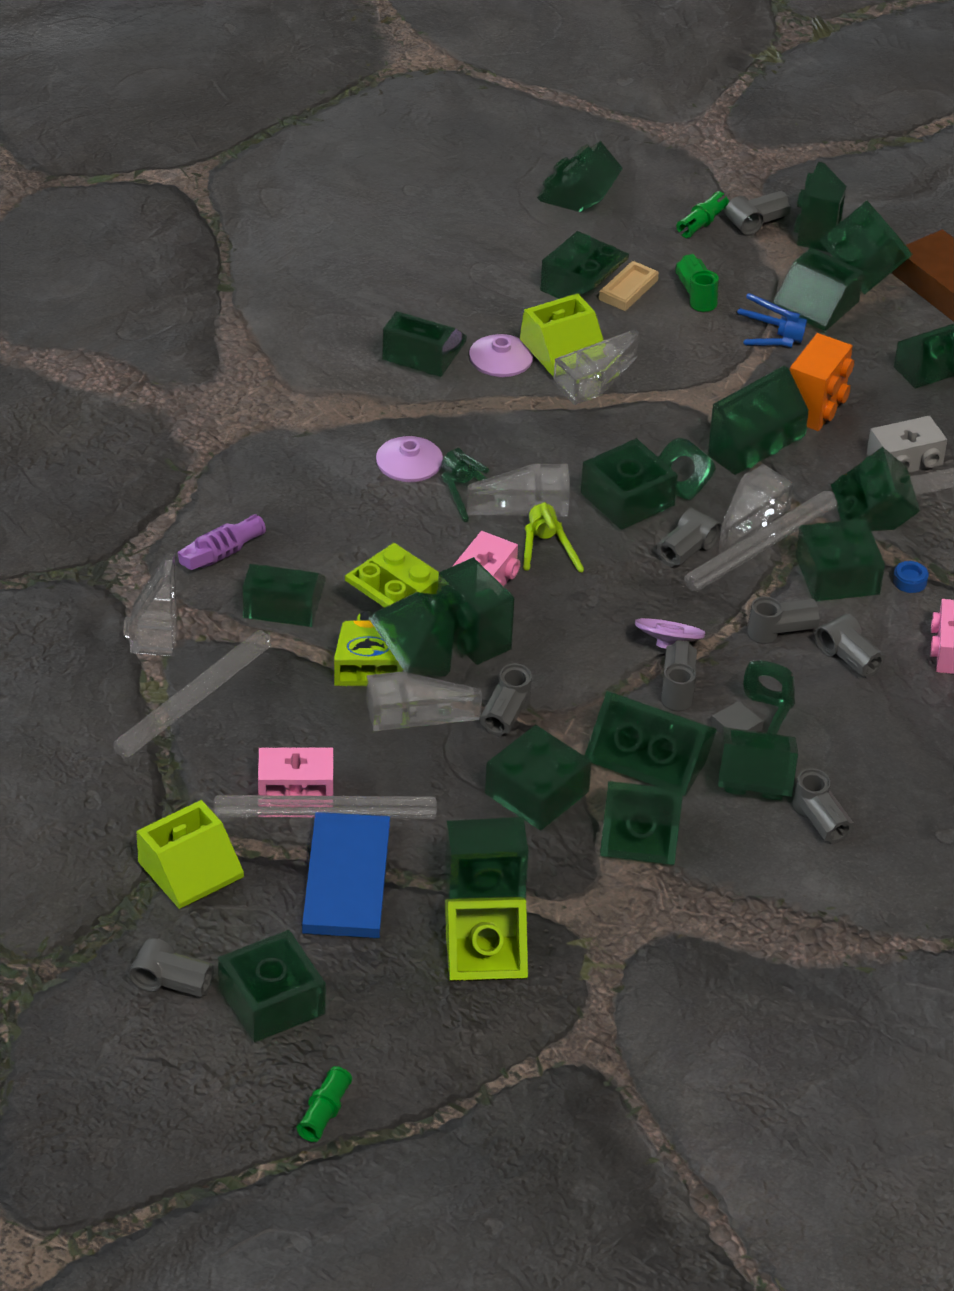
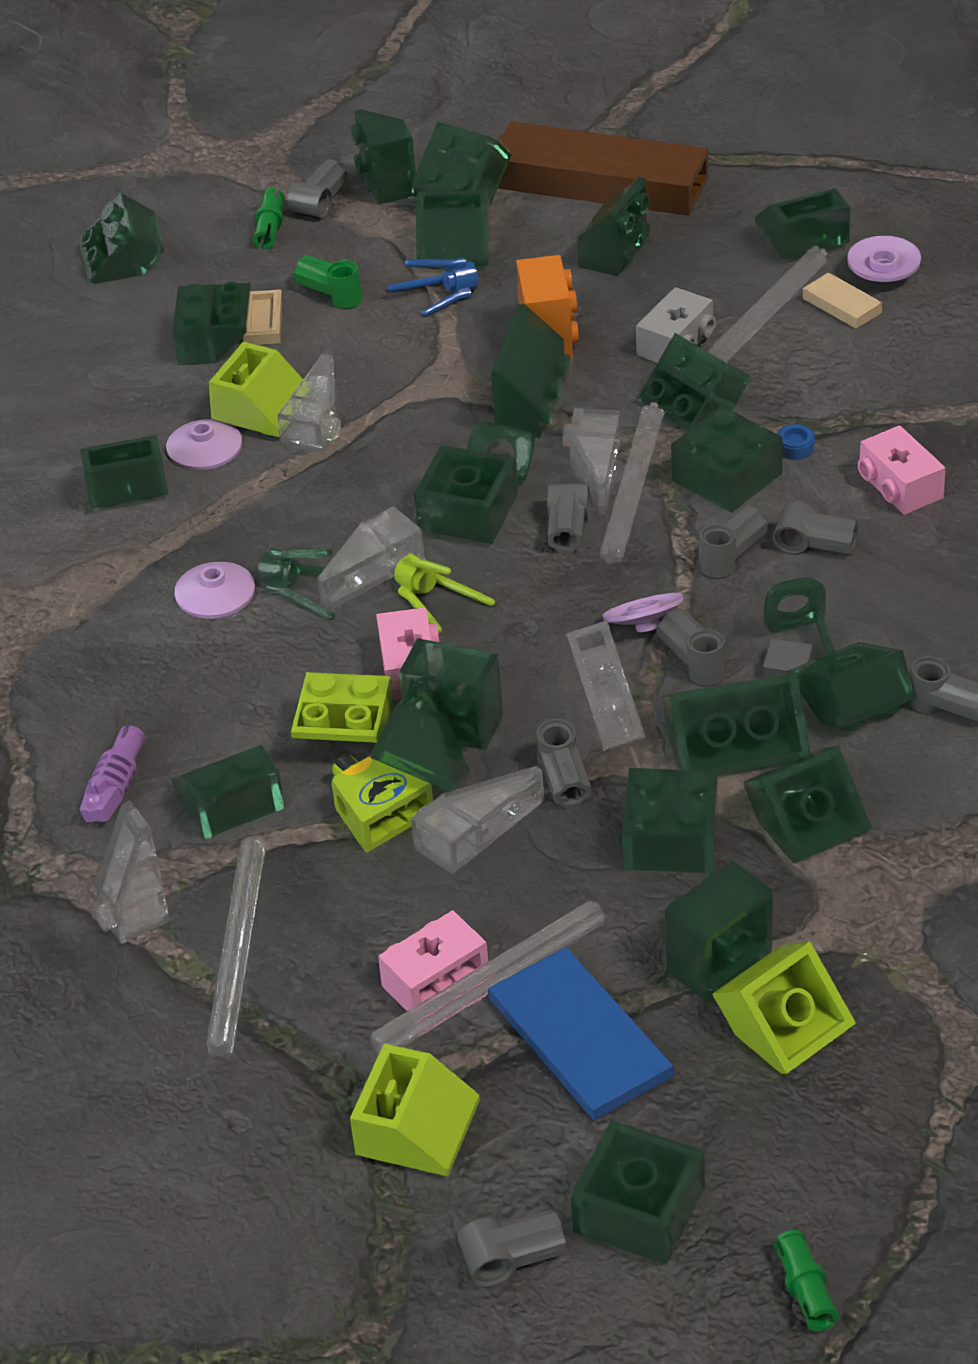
camera: 30 degrees left, 0 degrees up
none -> clear slope [566,620,646,752]

